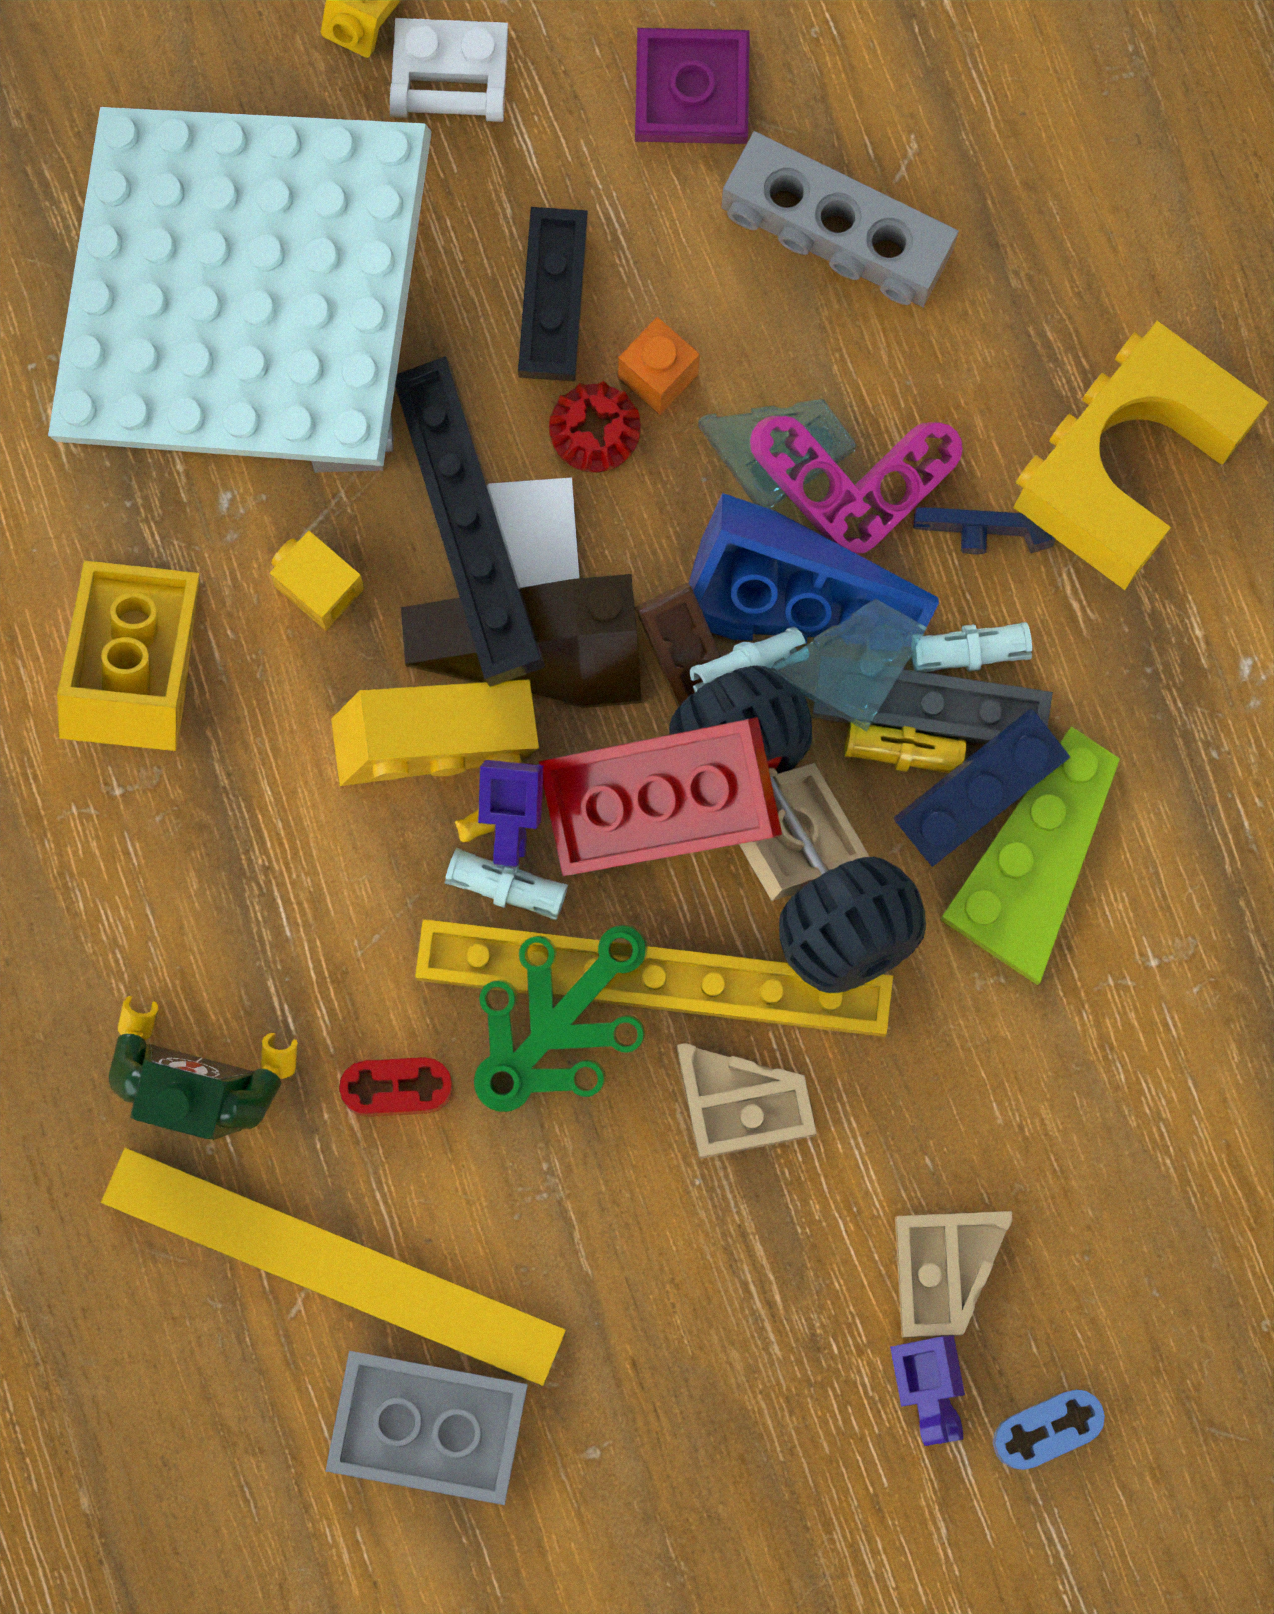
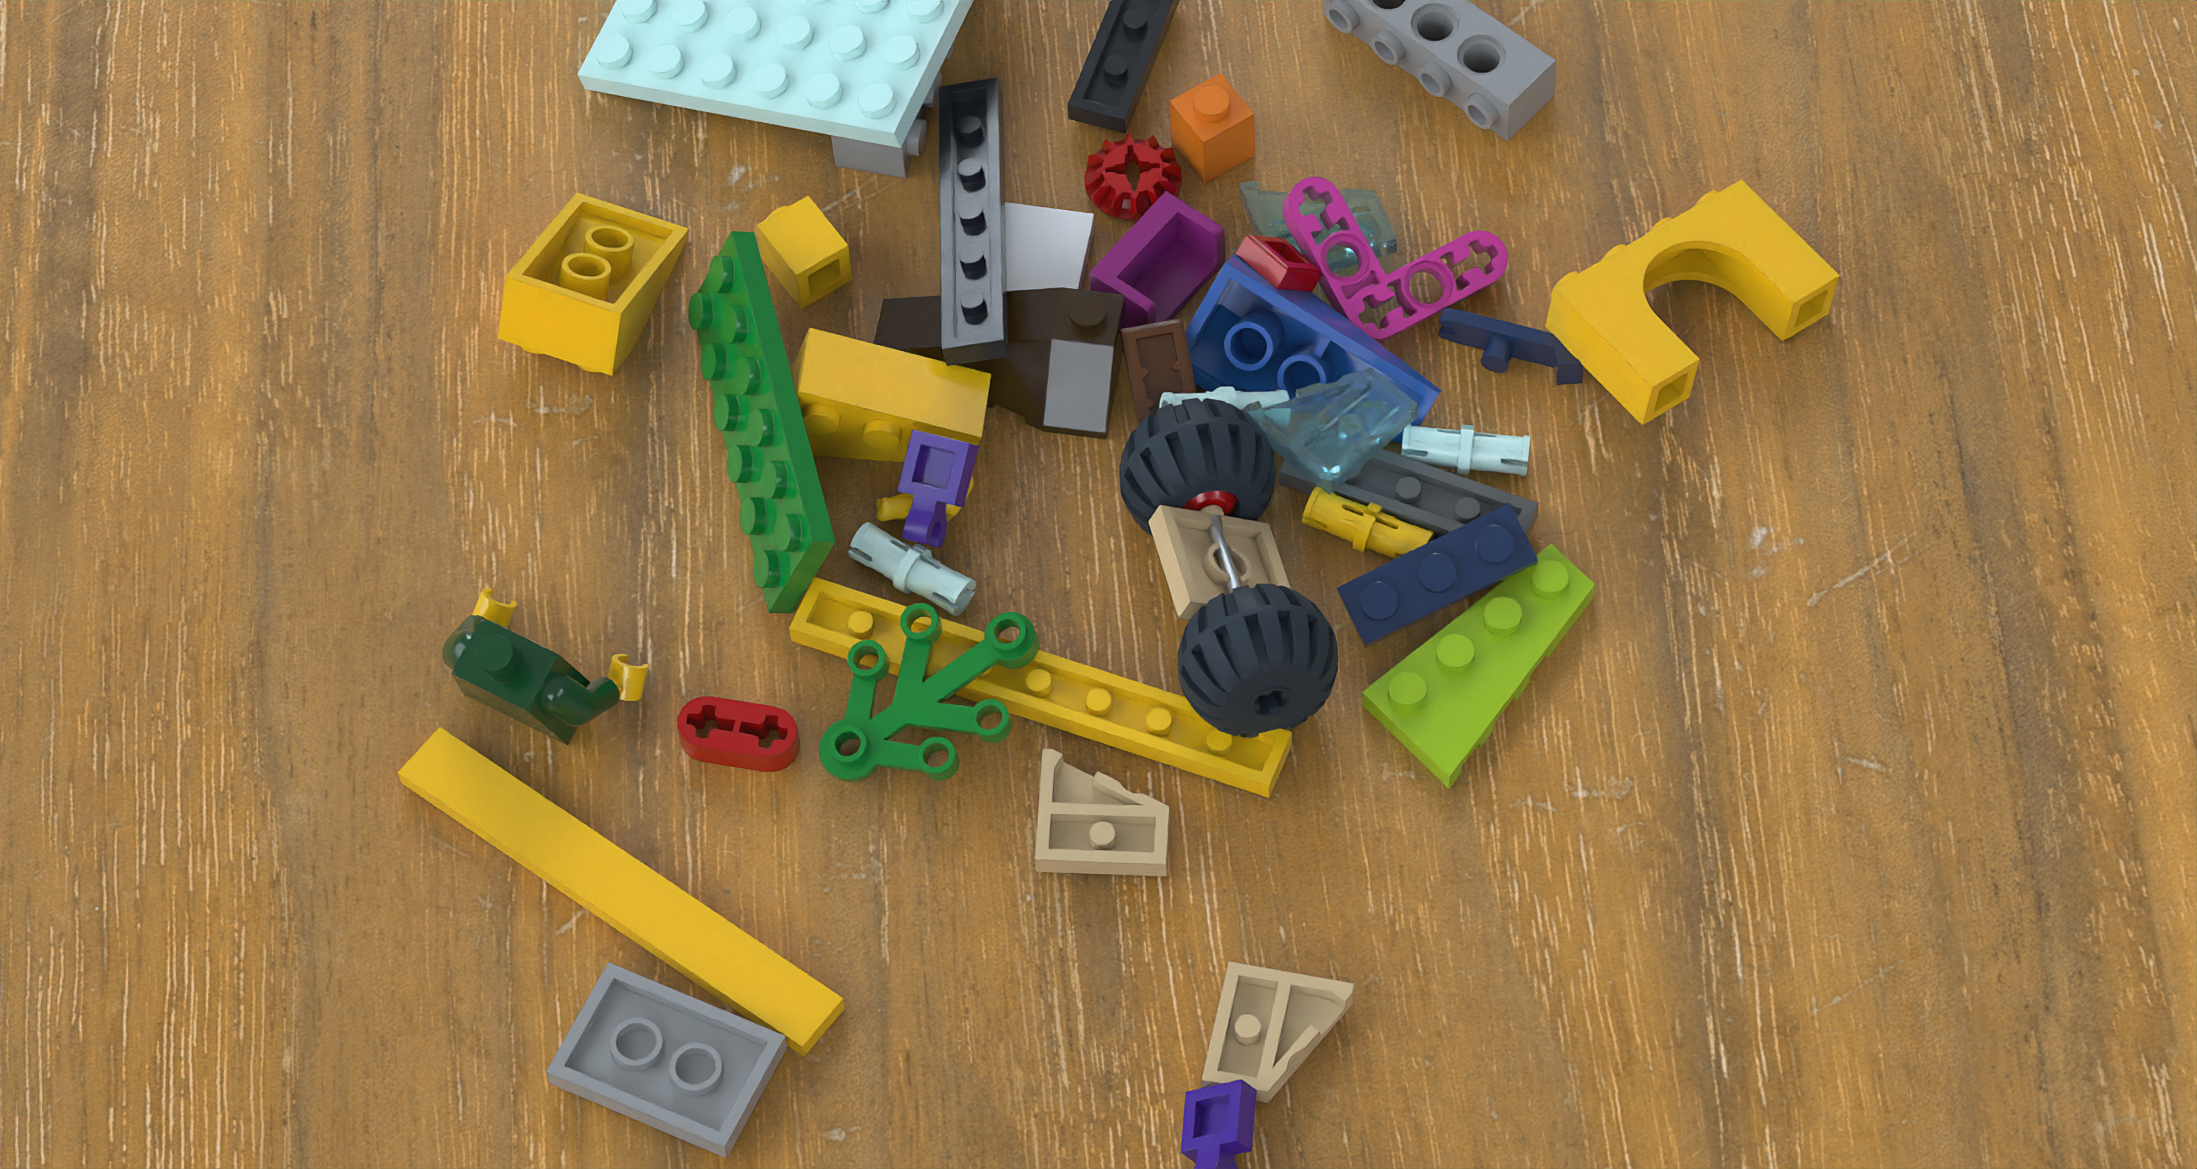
camera: 20 degrees right, 20 degrees down
plate [538,717,782,876] -> none
none -> green plate [688,231,836,613]
none -> magenta panel [1089,191,1225,328]
none -> red tile [1236,235,1323,292]

